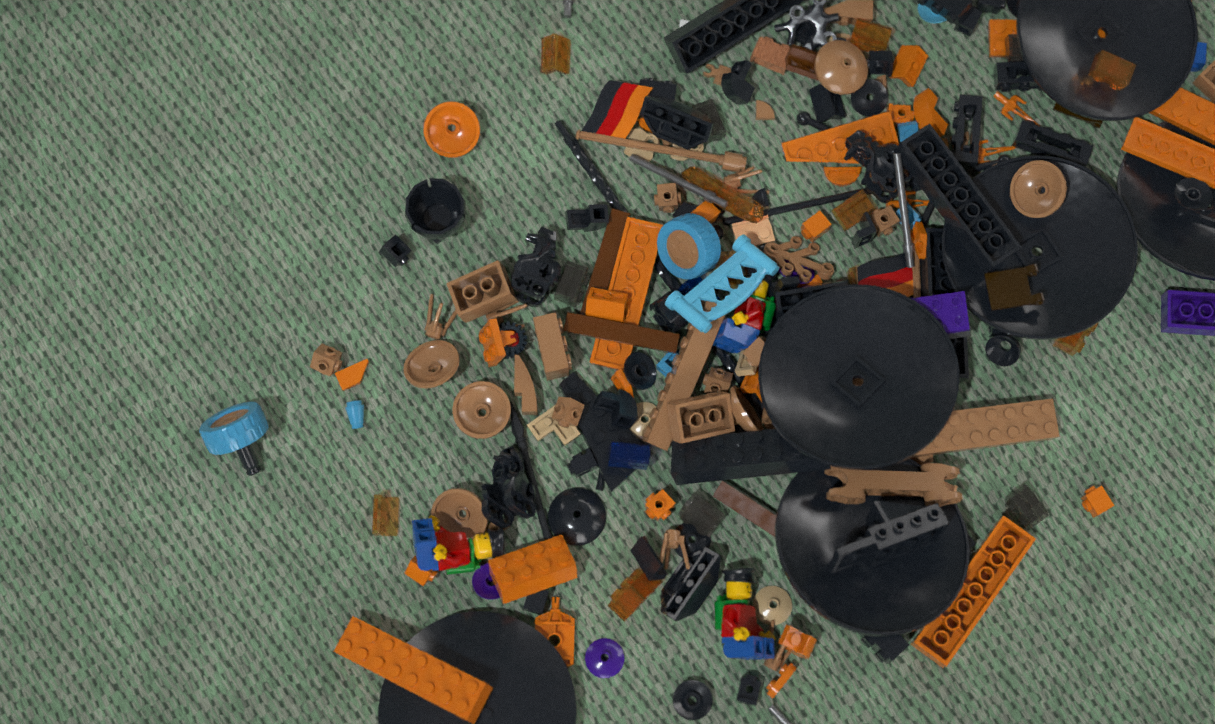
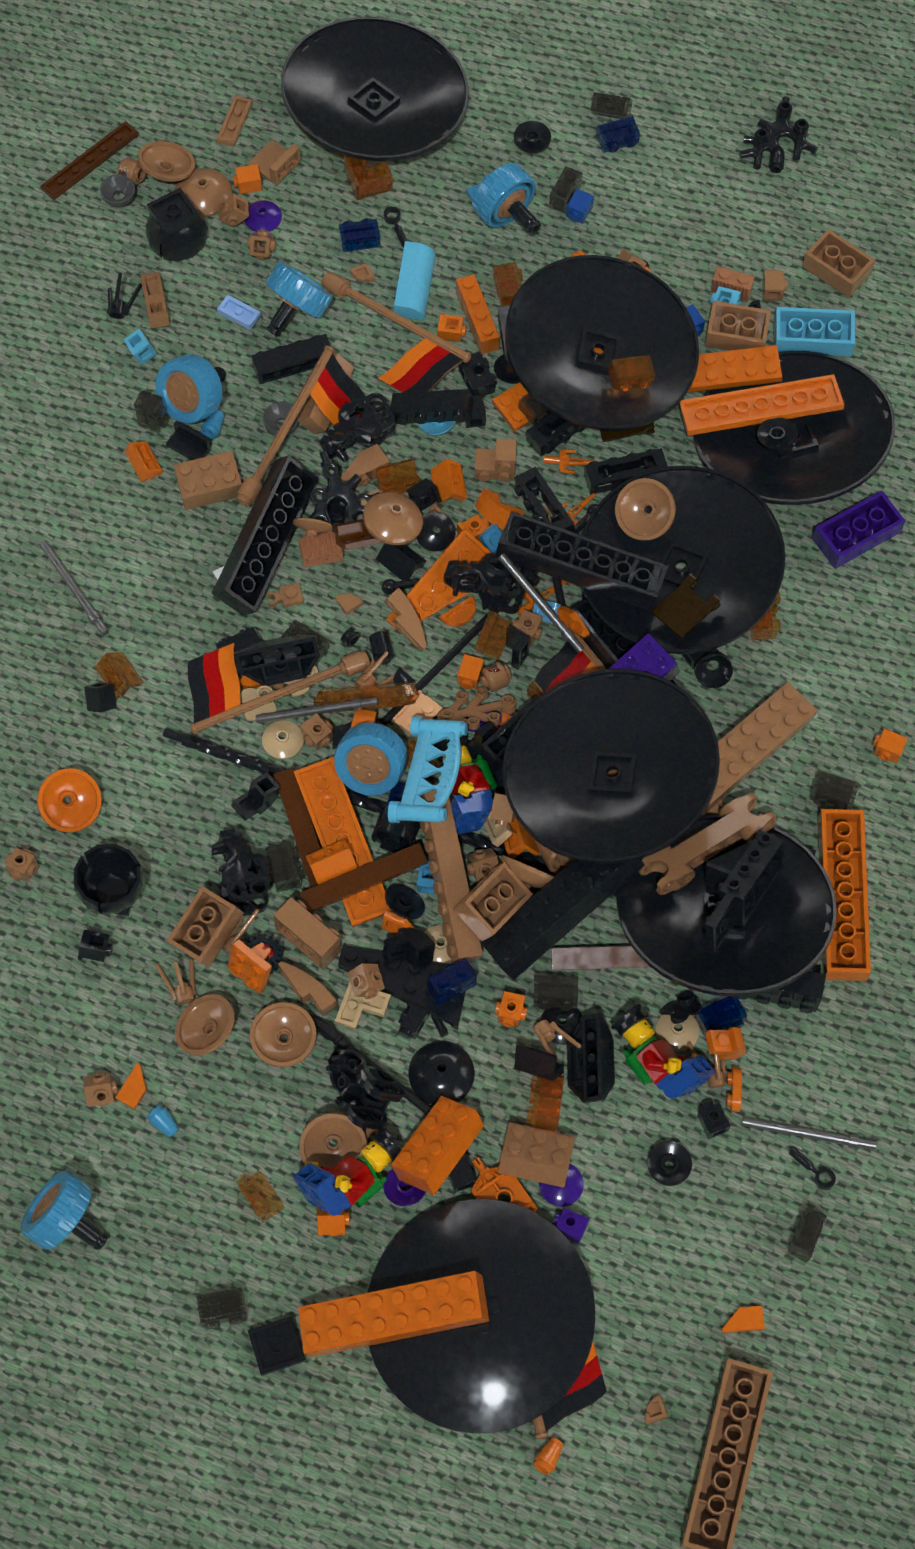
camera: 35 degrees left, 10 degrees down
black brick [721,60,755,105] -> none
none -> medium nougat brick [5,847,38,883]
none -> black panel [84,682,117,713]
none -> clear smoke brick [196,1287,248,1329]
none -> black plate [248,1316,306,1376]
none -> tan dish [262,720,304,759]
none -> medium nougat dish [292,518,333,537]
none -> black bush [341,627,361,648]
none -> black brick [369,631,394,665]
none -> medium nougat slope [383,588,427,652]
none -> medium nougat brick [475,439,516,482]
none -> medium nougat head [479,662,512,692]
none -> medium nougat brick [498,1122,575,1188]
none -> dark purple brick [552,1208,589,1244]
none -> black plate [659,991,702,1024]
none -> clear blue brick [694,996,747,1038]

